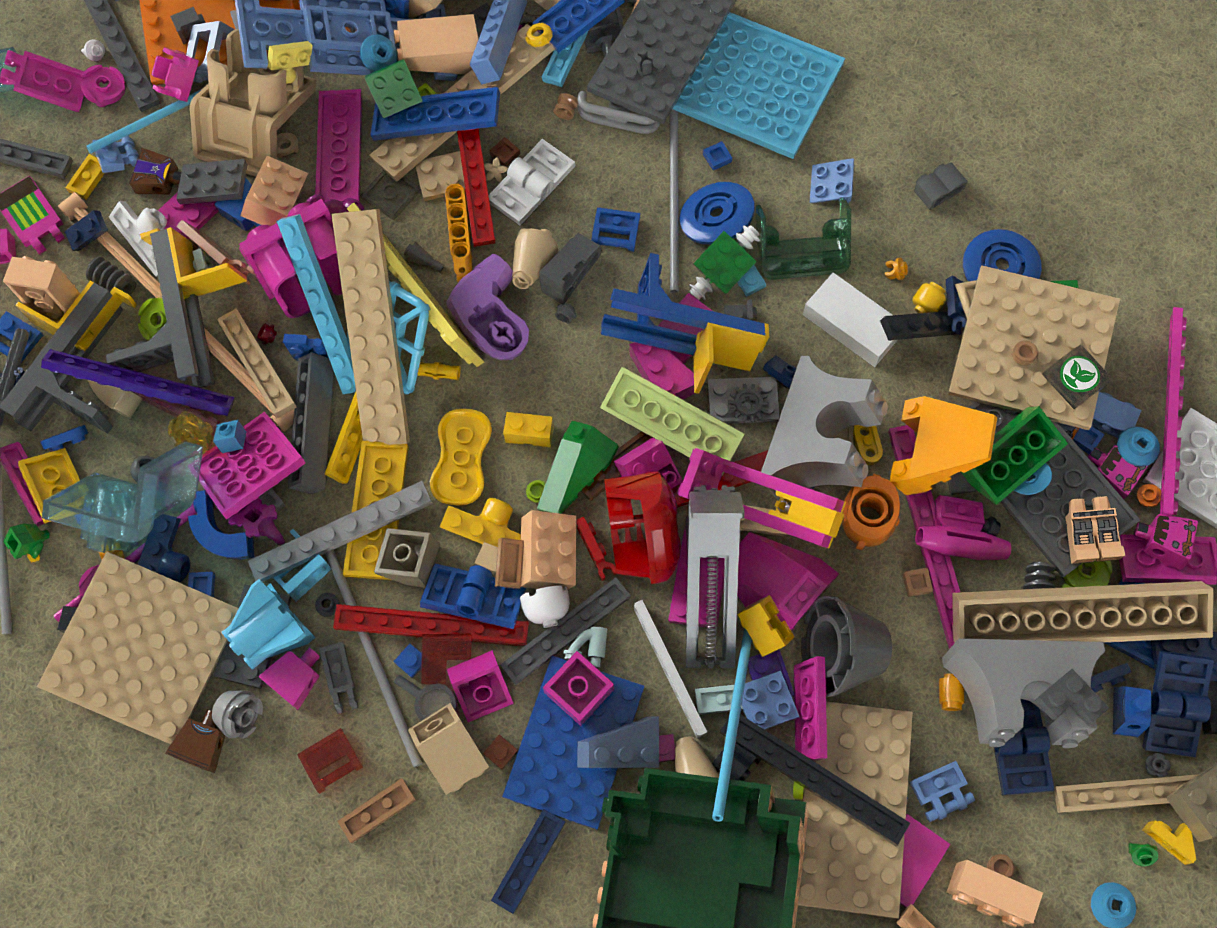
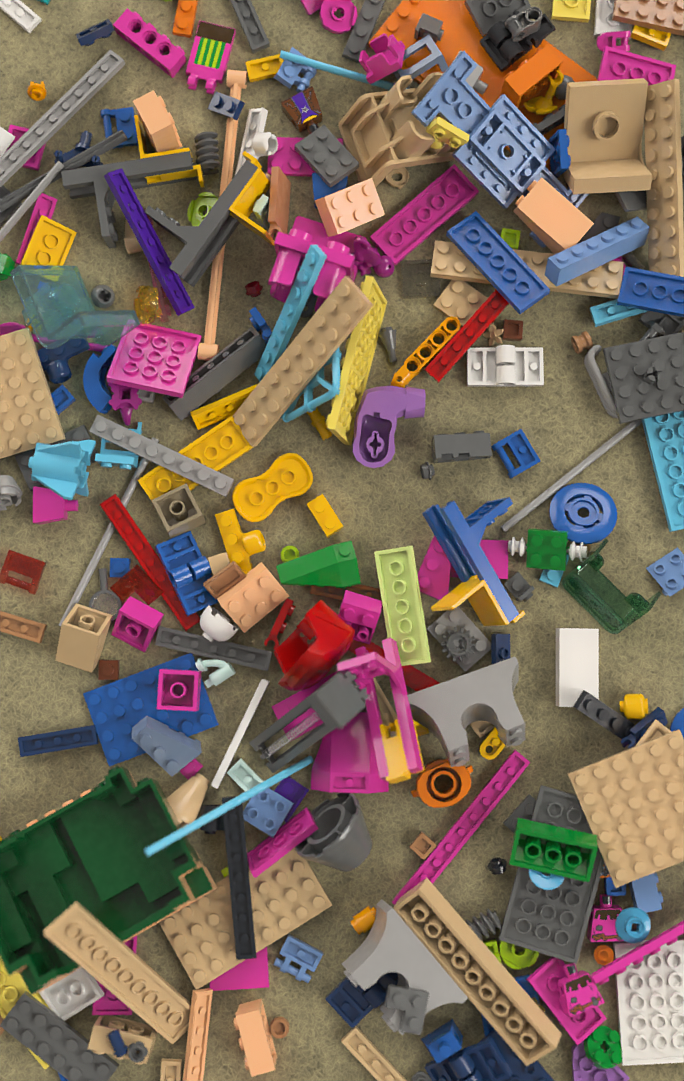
camera: 50 degrees right, 15 degrees up
blue plate [40,425,89,452] -> none
dark azure plate [213,420,247,453] -> none
tan plate [217,308,297,419] -> none
black plate [315,593,340,617] -> none
dark grey hinge [319,641,358,714] -> none
dark azure piece [360,34,397,72] -> none
green plate [364,59,423,118] -> none
tan cone [512,228,559,289] -> none
yellow piece [526,23,553,47] -> none
blue plate [703,141,732,171] -> none
yellow brick [737,595,795,657] -> none
light orange plate [885,258,908,280] -> none
light orange wedge [890,396,997,495] -> none
dark pink plate [915,495,1011,560] -> none
medium nougat tile [1012,341,1038,366] -> none
slope [1042,344,1113,410] -> none
light nougat hips [1065,496,1125,564] -> none
dark blue plate [1091,663,1132,693] -> none

